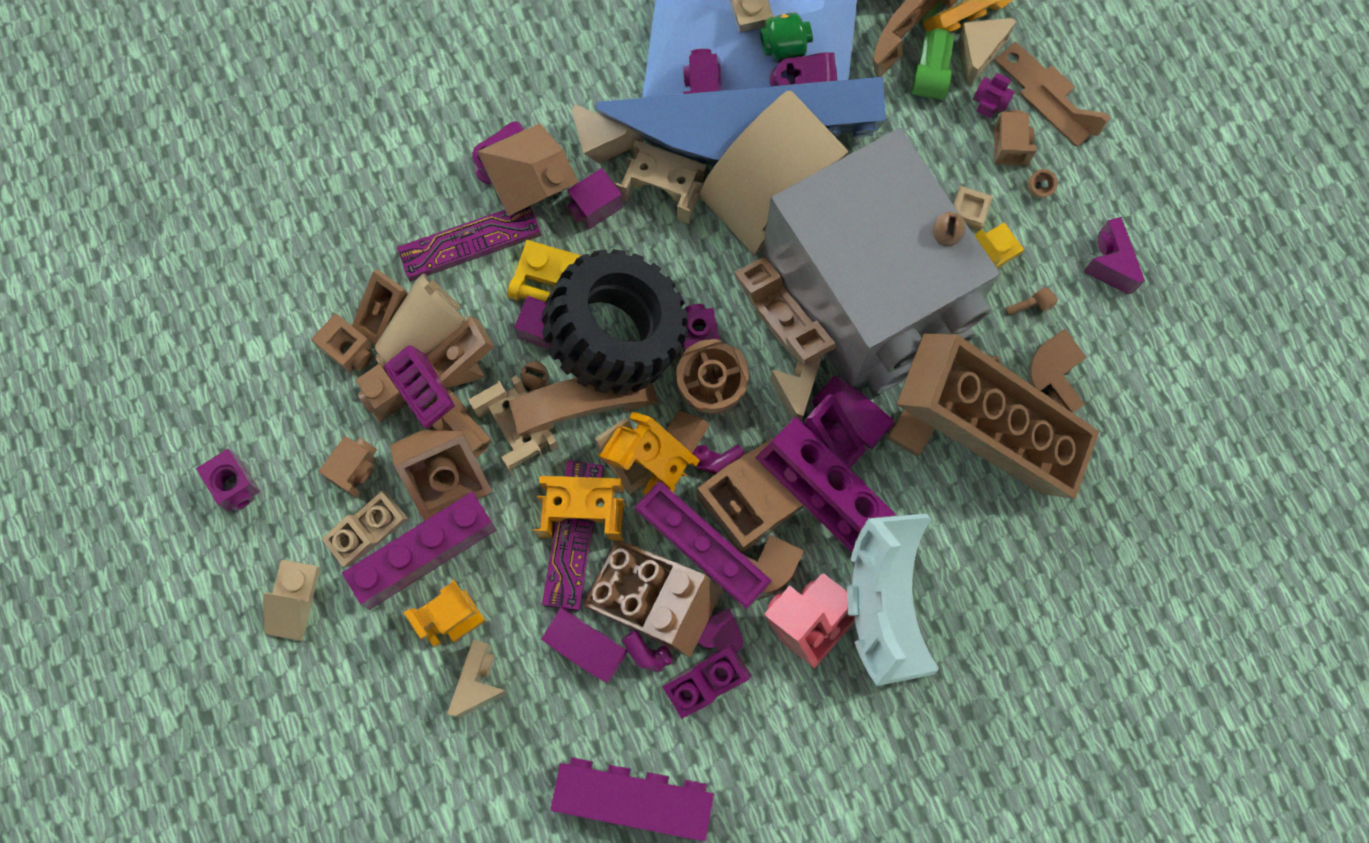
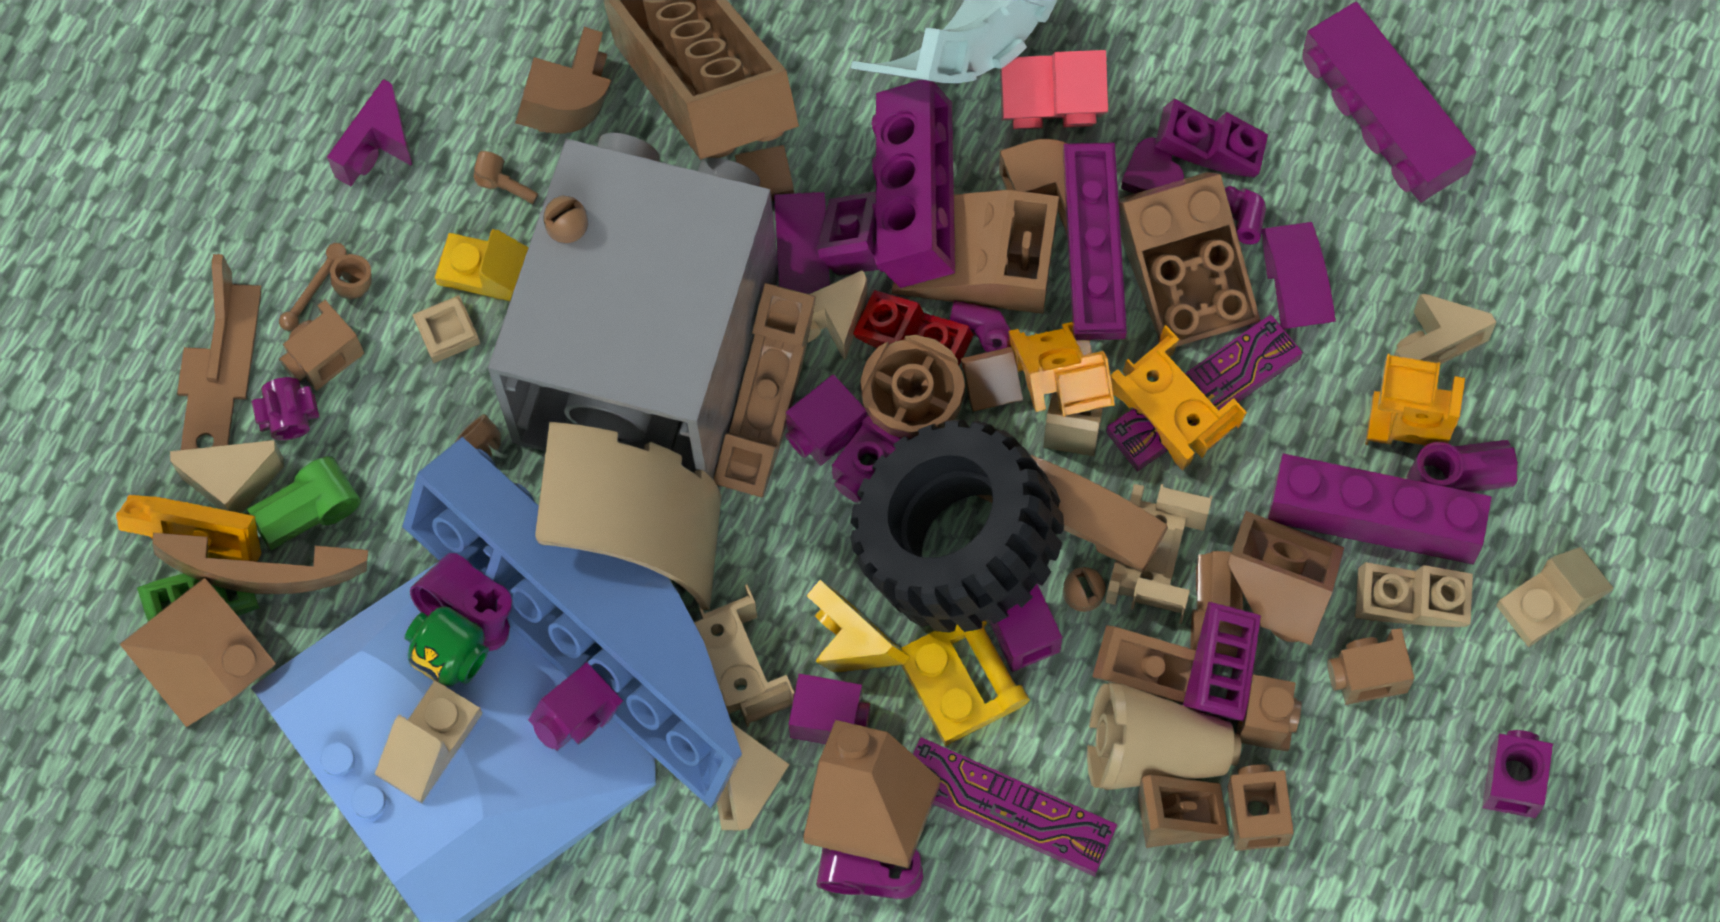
camera: 130 degrees left, 5 degrees down
none -> medium nougat hinge [279,243,347,331]
none -> magenta brick [785,374,867,466]
none -> yellow slope [806,580,910,672]
none -> red slope [853,290,974,366]
none -> magenta piece [1406,440,1518,492]

